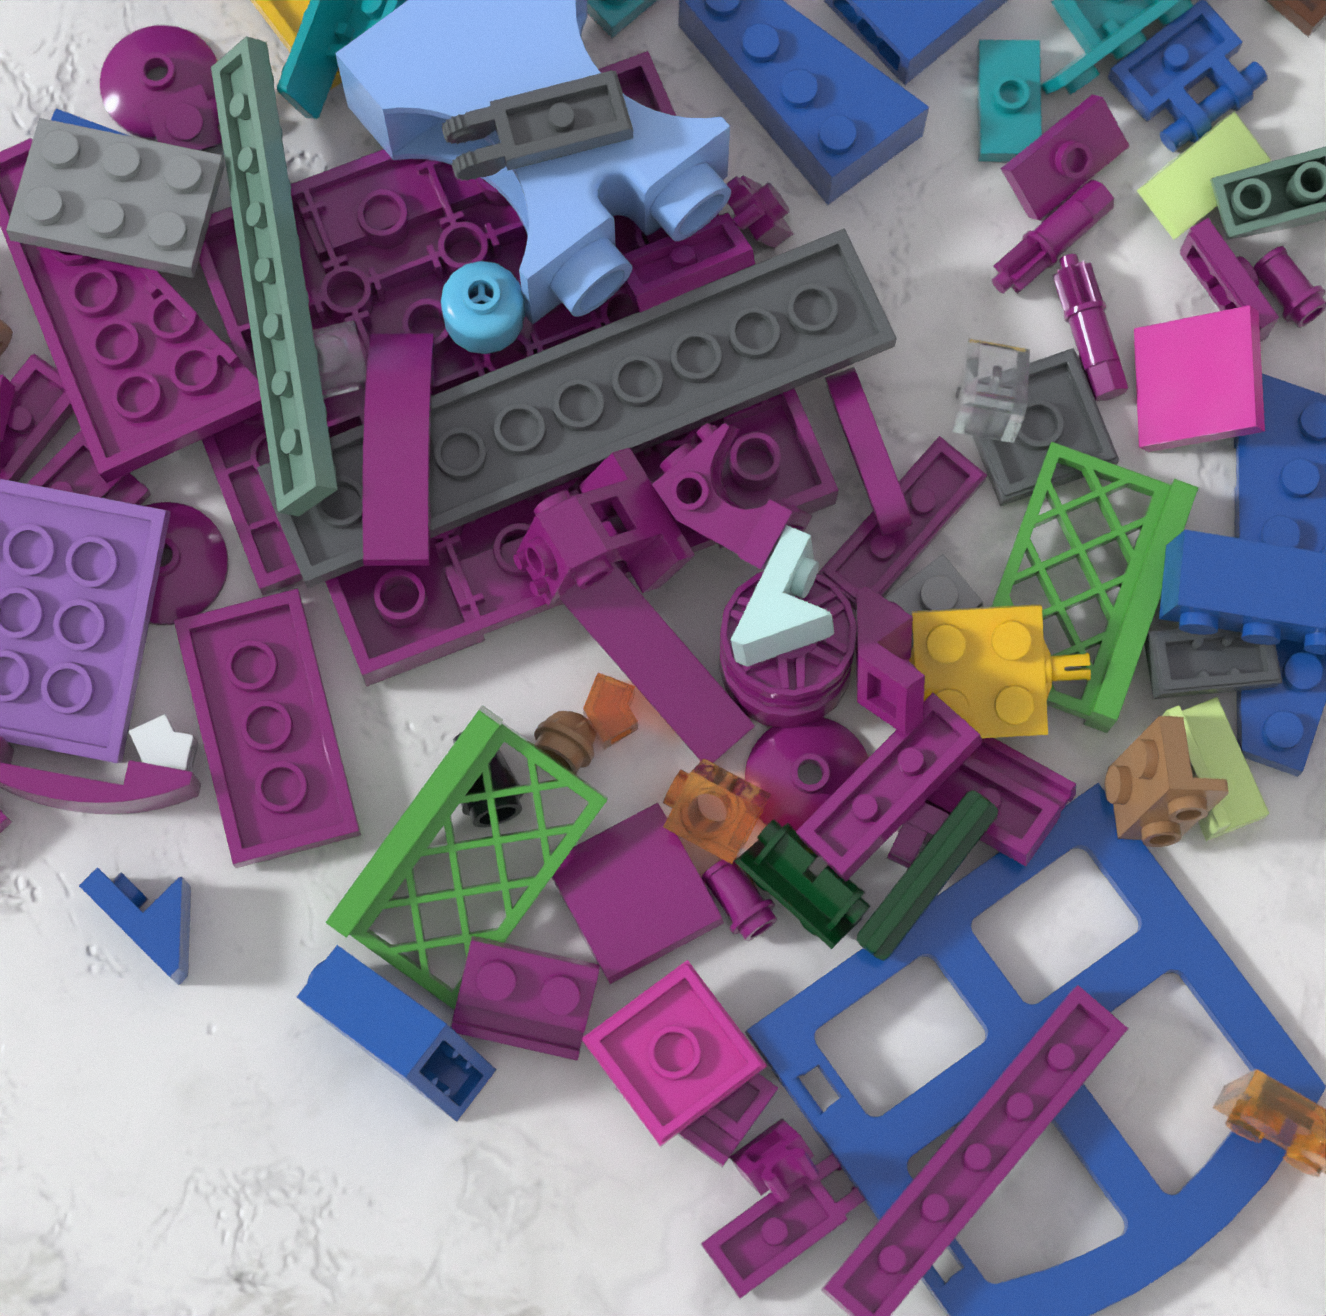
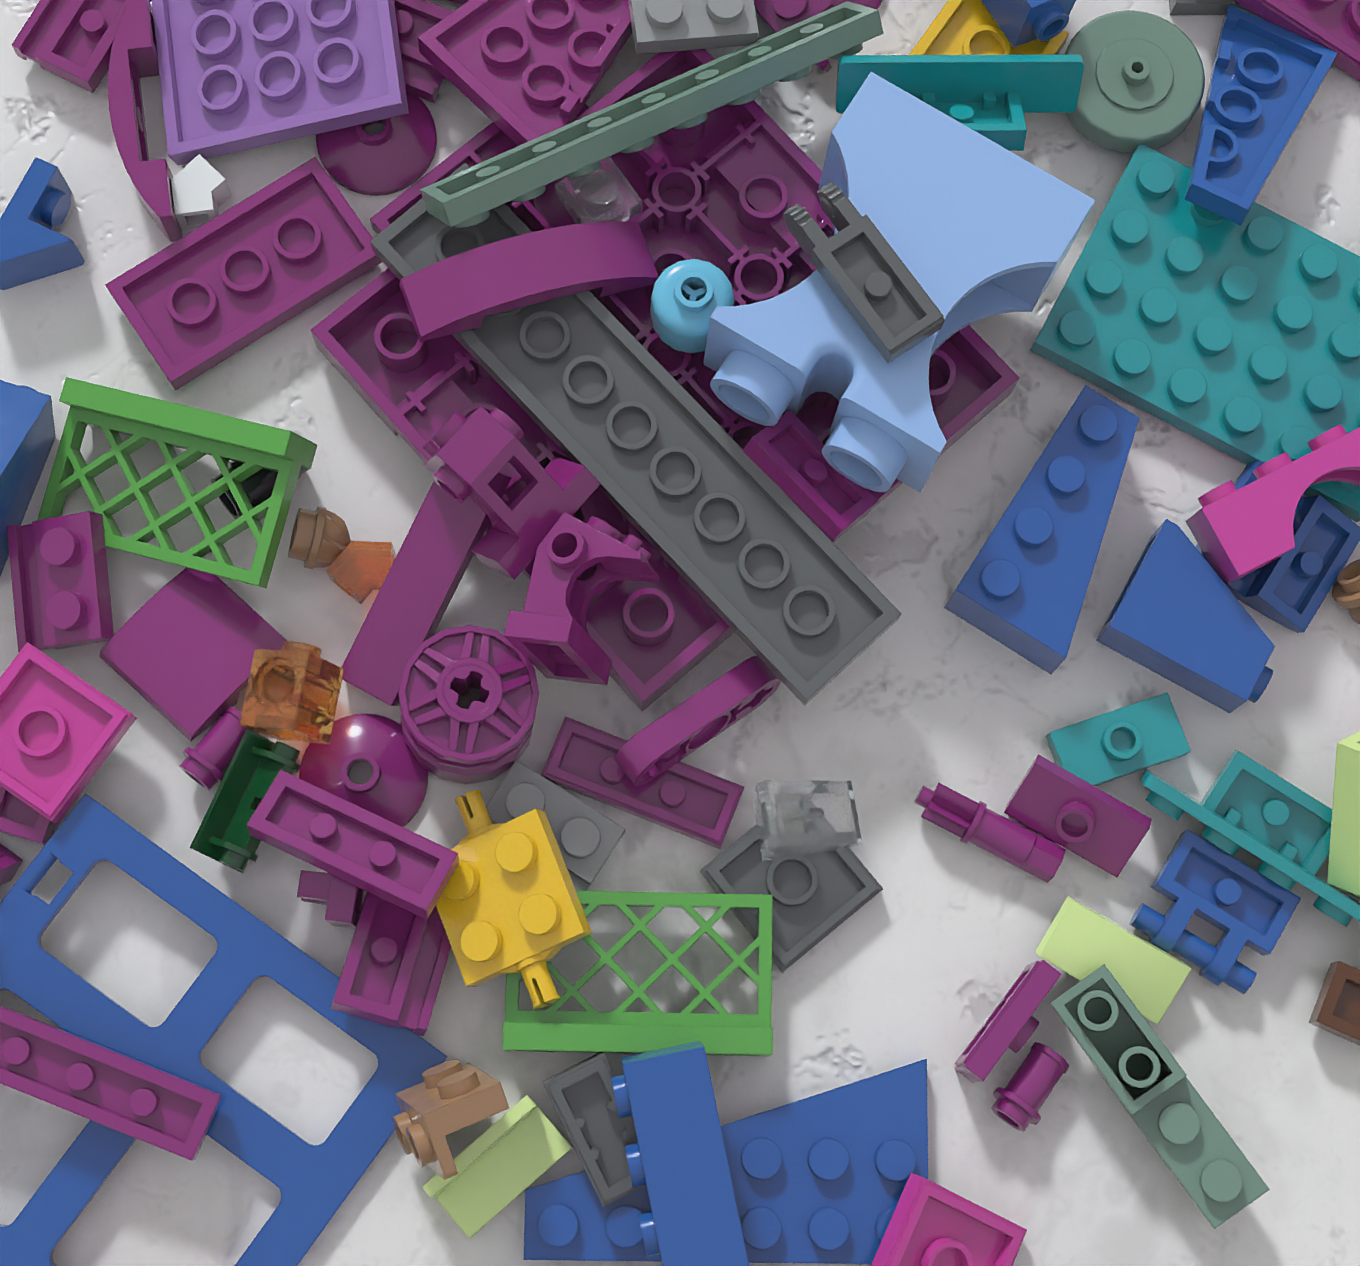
camera: 65 degrees right, 0 degrees up
magenta plate [726,175,794,248] -> none
light aqua slope [731,525,834,667] -> none
magenta slope [855,586,925,735] -> none
dark green axle [856,790,999,961] -> none
magenta piece [1052,254,1129,401] -> none
dark pink tile [1134,305,1265,452] -> none

